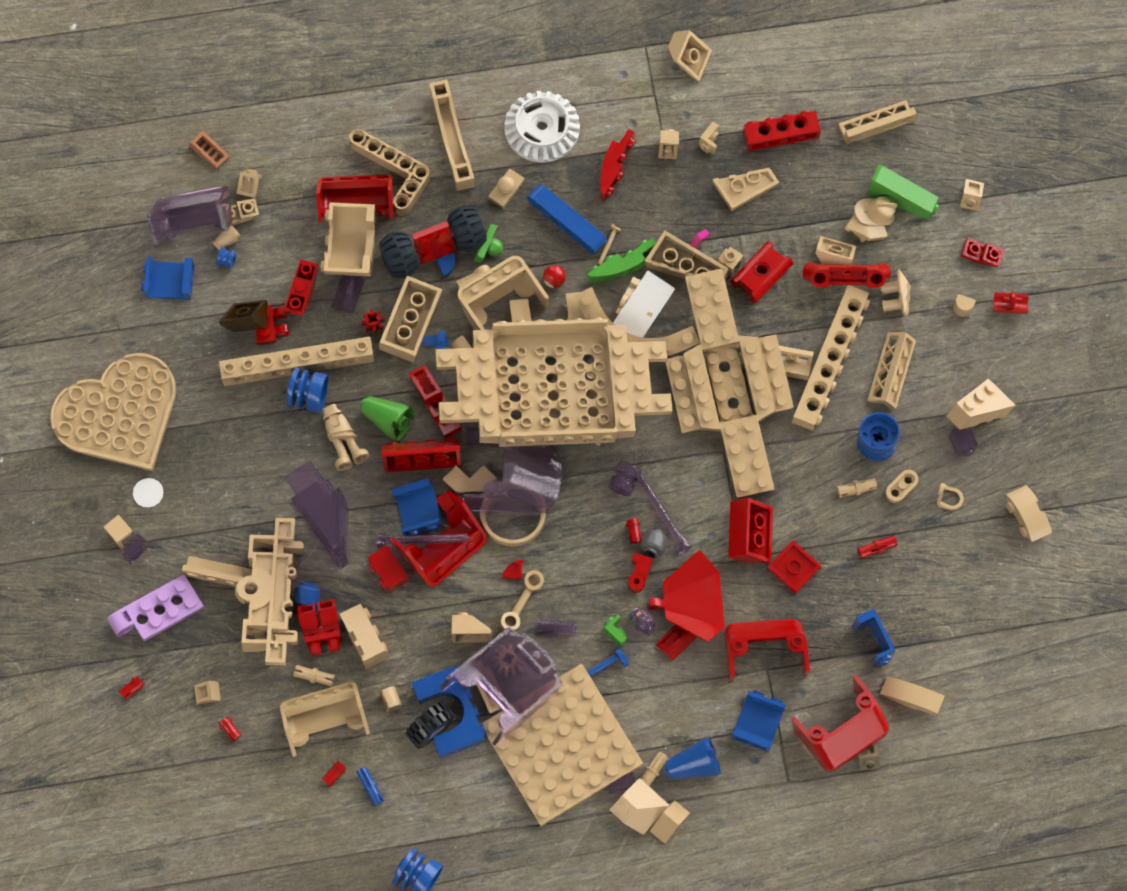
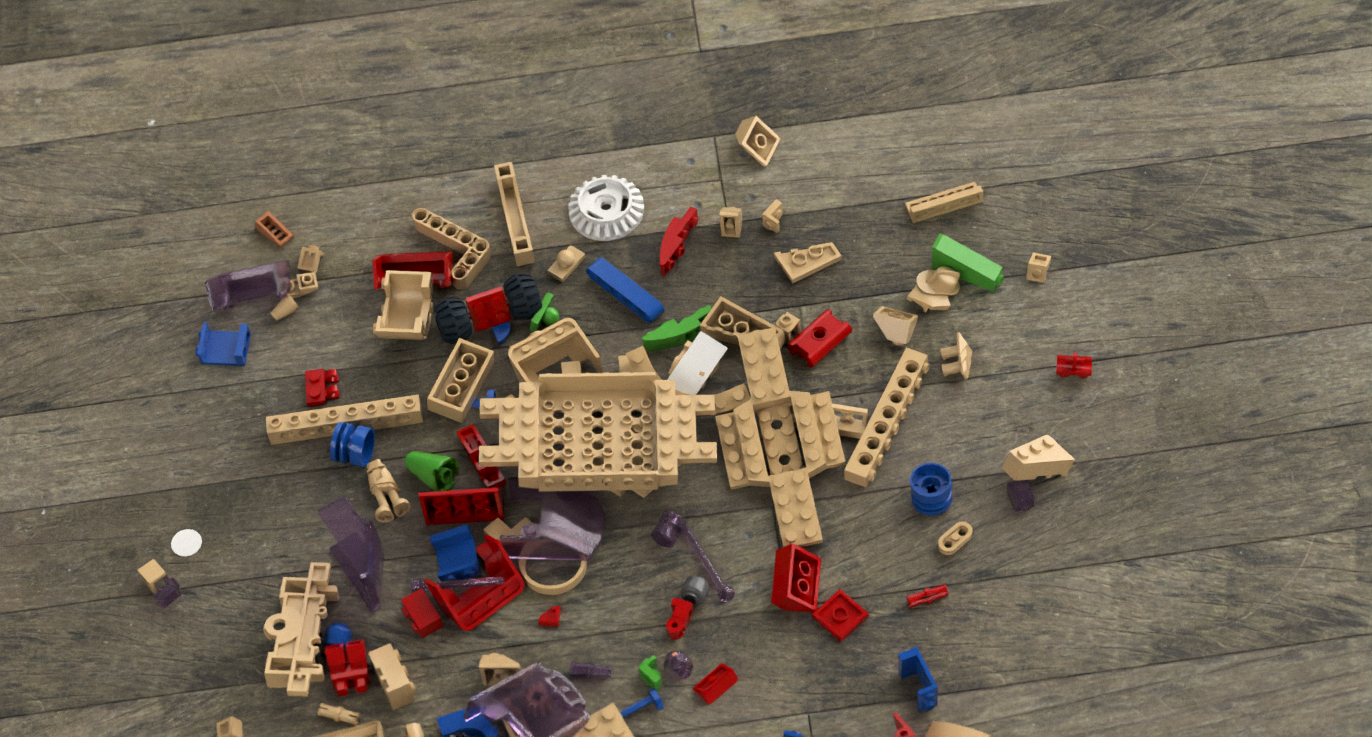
camera: 10 degrees right, 15 degrees down
tan plate [51,353,176,471] -> none
lavender hinge [107,574,204,642] -> none
red pin [118,676,145,700] -> none
tan fence [182,556,256,591] -> none
blue wheel [216,247,237,269] -> none
dark brown slope [219,300,268,332] -> none
red slope [284,259,319,316] -> none
slope [331,275,364,313] -> none
red gear [361,309,385,334] -> none
tan piece [500,570,544,632] -> none
red piece [543,265,566,288] -> none
tan piece [597,224,621,265] -> none
red pin [625,518,642,544] -> none
red panel [649,550,725,642] -> none
dark pink tile [689,229,710,249] -> none
red windscreen [724,619,810,683] -> none
red brick [743,110,821,152] -> none
red plate [802,262,891,288] -> none
tan pin [837,478,877,498] -> none
tan fence [867,332,916,409] -> none
tan piece [937,483,964,510] -> none
tan brick [953,294,976,317] -> none
red slope [960,238,1004,267] -> none
tan brick [1006,485,1052,542] -> none

